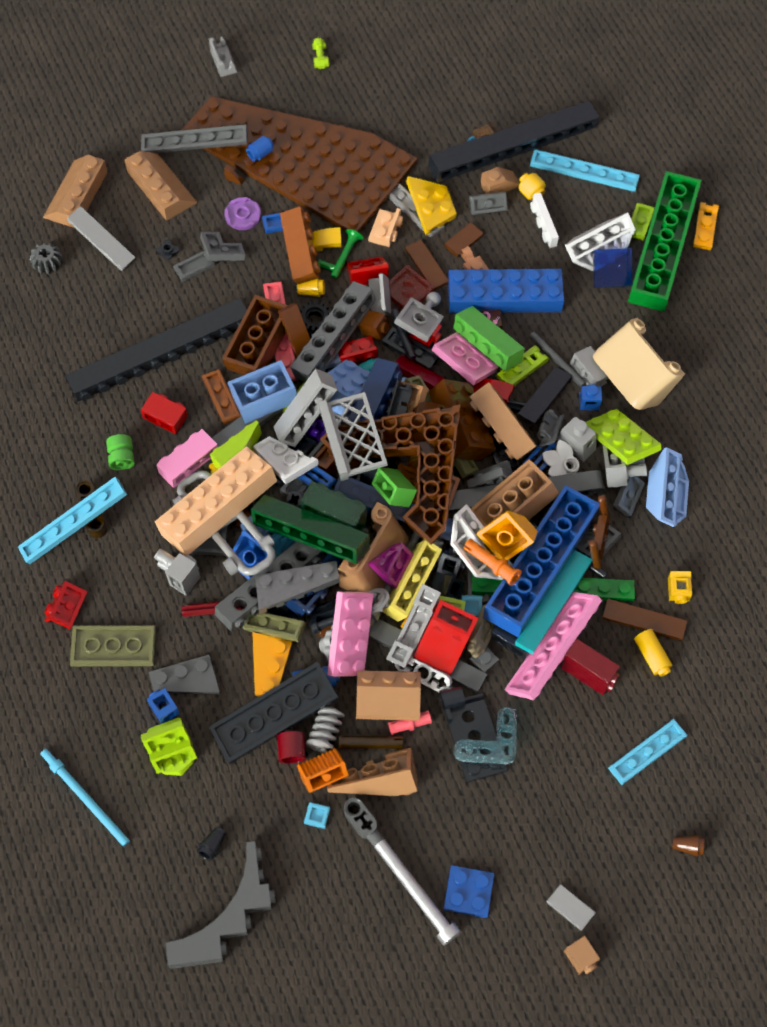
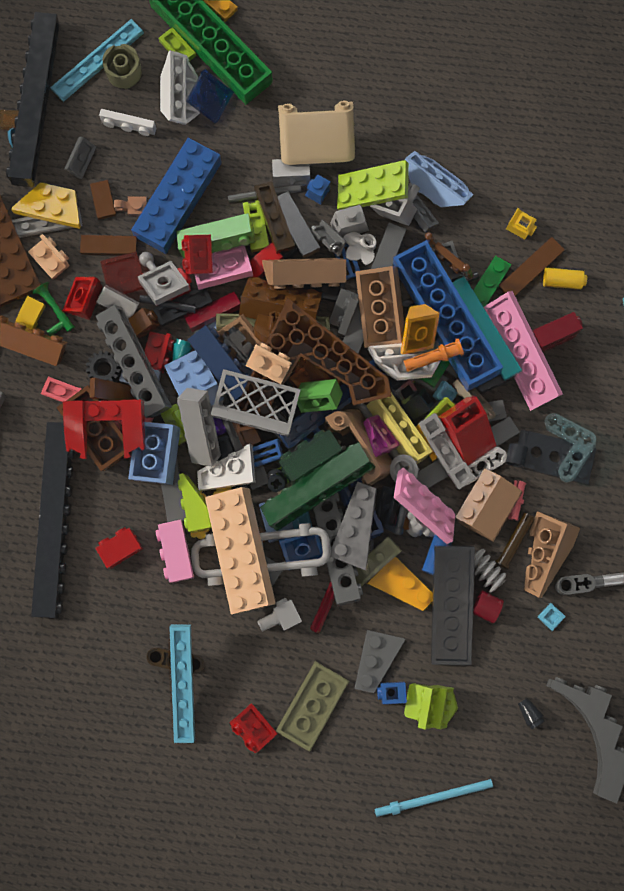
camera: 60 degrees left, 15 degrees up
bright green wheel [106,434,135,470] -> none
dark orange tile [202,369,241,425] -> none
yellow cone [297,278,325,297] -> none
orange brick [297,748,349,793] -> none
medium nougat slope [481,167,520,193] -> none
reddish brown tile [481,310,502,329] -> none
yellow head [519,173,546,200] -> none
none -> red wedge [63,399,145,459]
none -> olive brick [102,44,142,89]
none -> red bracket [181,234,213,274]
none -> light nougat bracket [245,343,292,384]
none -> dark brown plate [254,181,295,254]

